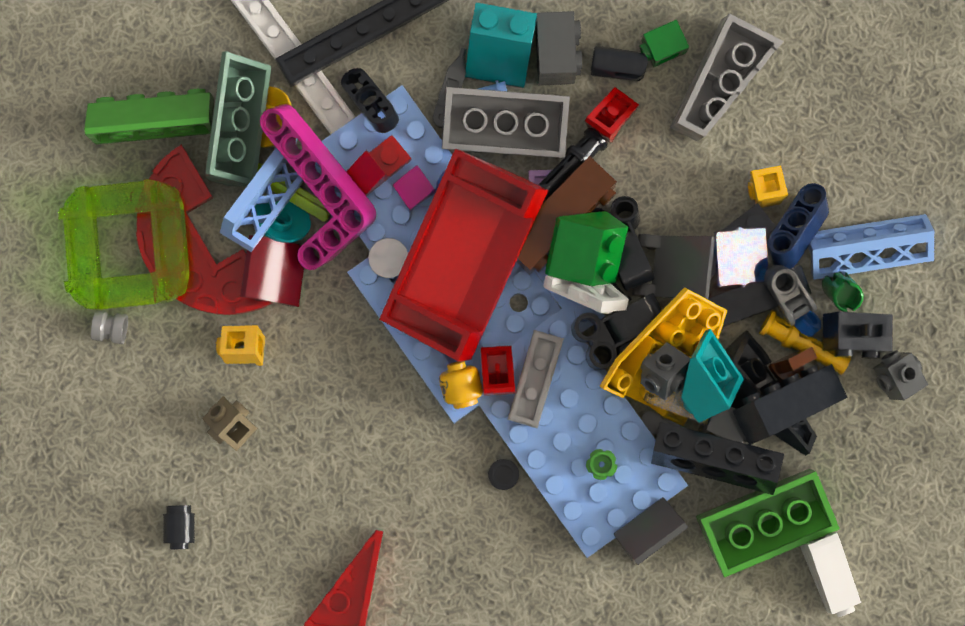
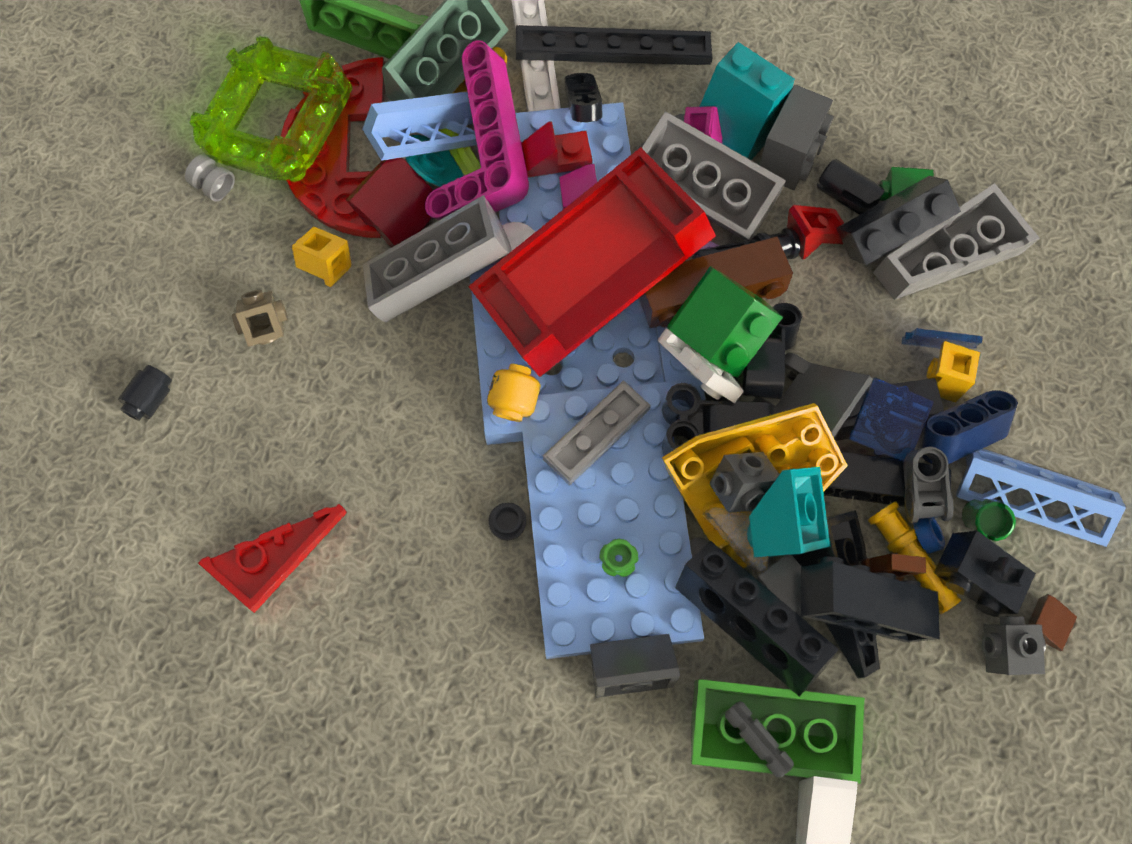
camera: 30 degrees right, 15 degrees down
red slope [481,346,515,396] -> none
none -> light grey brick [363,195,511,322]
none -> dark pink slope [684,106,722,143]
none -> dark grey axle [725,701,794,778]
none -> black brick [836,176,961,265]
none -> clear blue piece [902,328,983,349]
none -> reddish brown slope [1028,594,1077,652]

